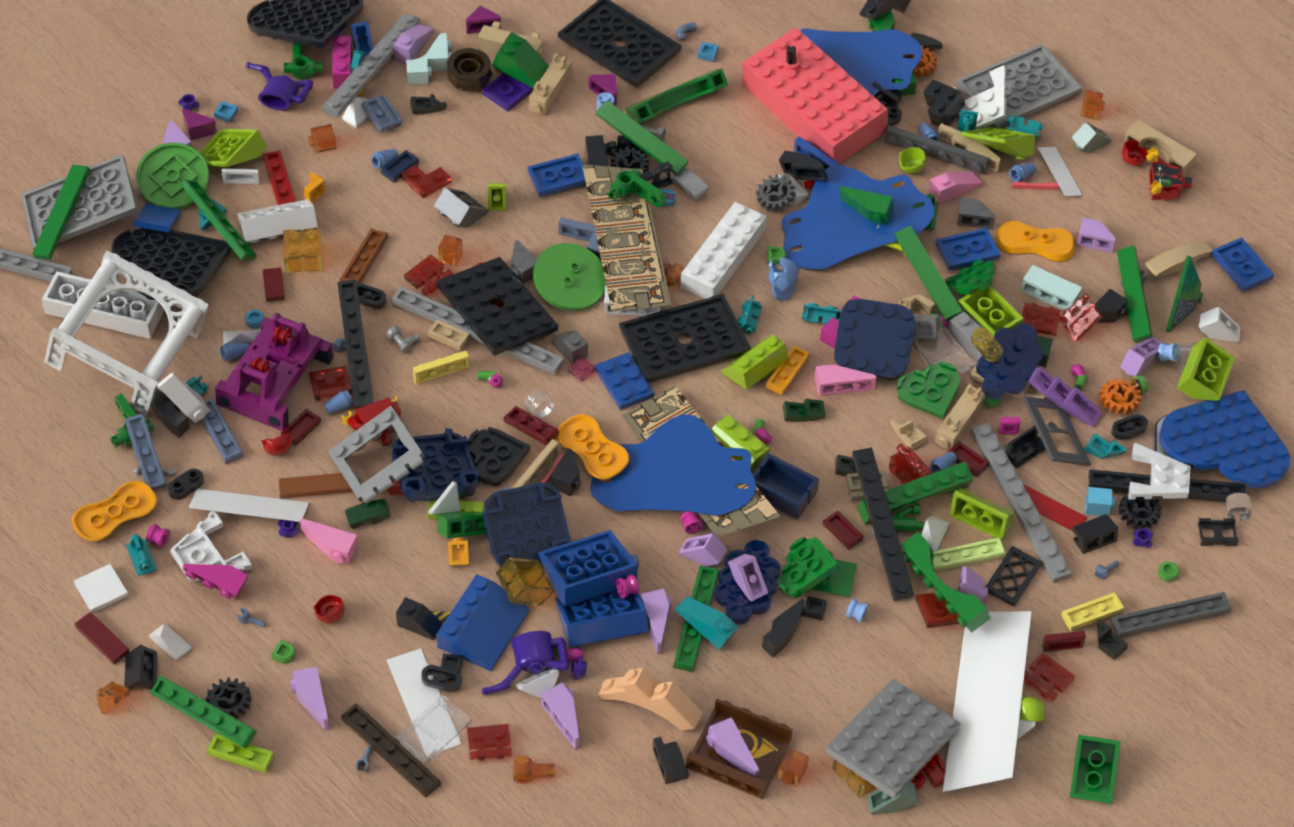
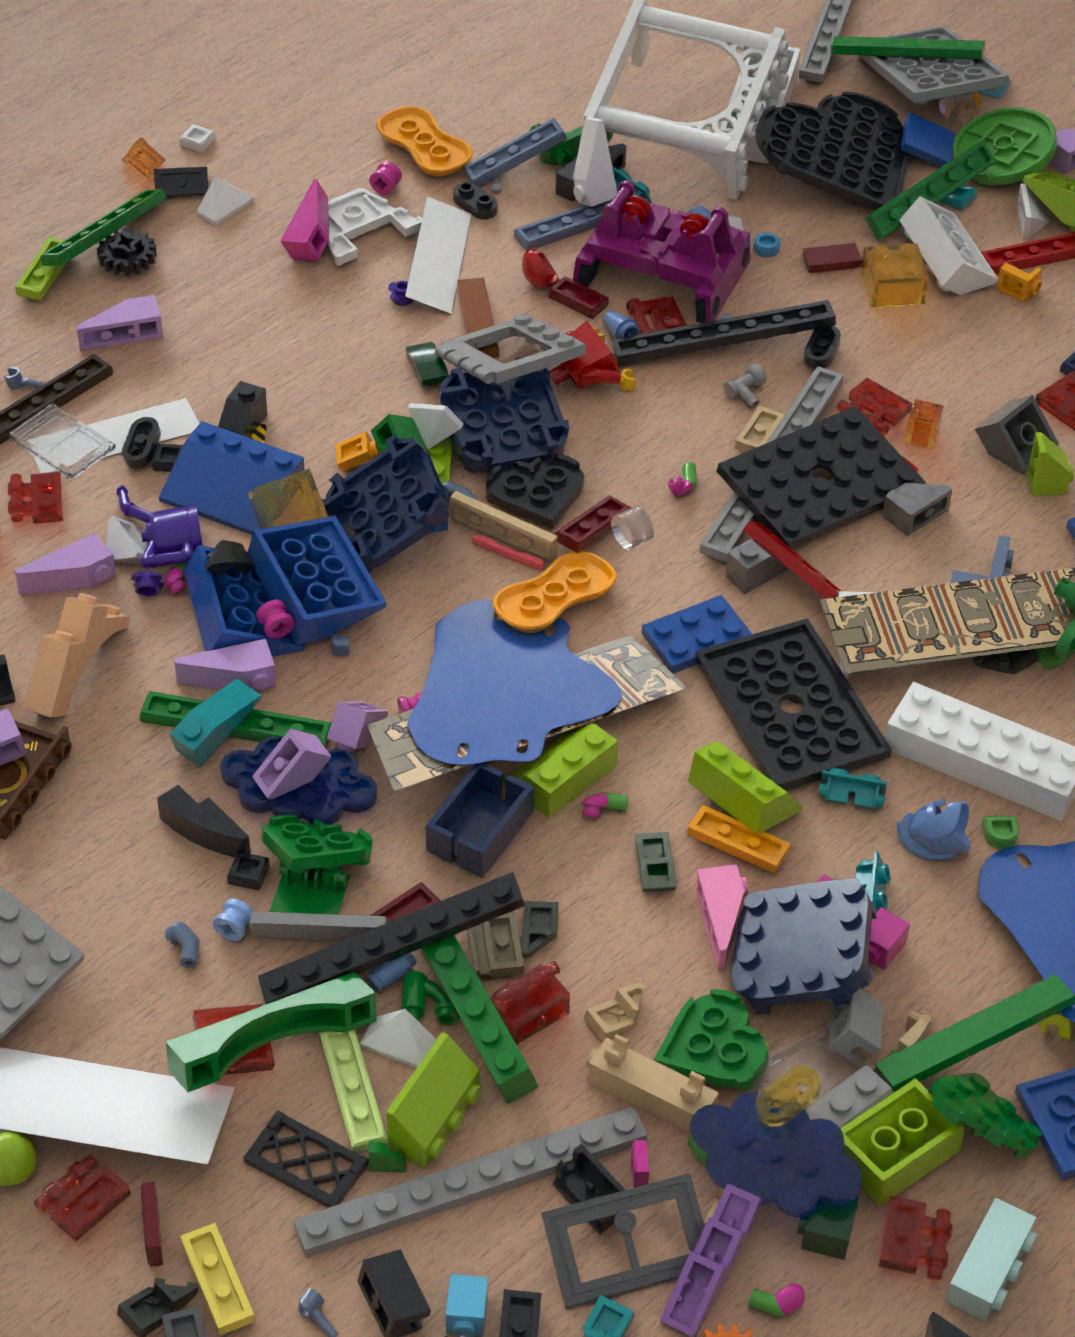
camera: 90 degrees right, 5 degrees down
white tile [74,564,128,613] -> none
dark red tile [74,612,130,664] -> none
teal hinge [126,534,157,576] -> none
sand blue hand [237,608,265,627] -> none
bright green tile [271,640,296,664] -> none
bright pink slope [300,518,358,565] -> none
red hair [314,595,345,624] -> none
dark orange tile [340,228,388,284] -> none
light yellow plate [413,351,470,385] -> none
bright green plate [533,243,606,311] -> none
black slope [550,448,581,496] -> none
clear pink plate [568,356,595,382] -> none
clear orange pin [662,262,684,287] -> none
medium blue cone [930,452,957,473] -> none
dark red tile [947,441,990,477] -> none
lavender slope [958,566,988,603] -> none
red sticker [1023,484,1087,531] -> none
clear red plate [1059,293,1103,341] -> none
none -> sand blue arm [165,922,200,968]
none -> white tile [179,124,215,153]
none -> pearl dark grey slope [204,540,256,576]
none -> light grey tile [250,911,388,941]
none -> green tile [368,1141,407,1172]
none -> red tile [743,521,842,599]

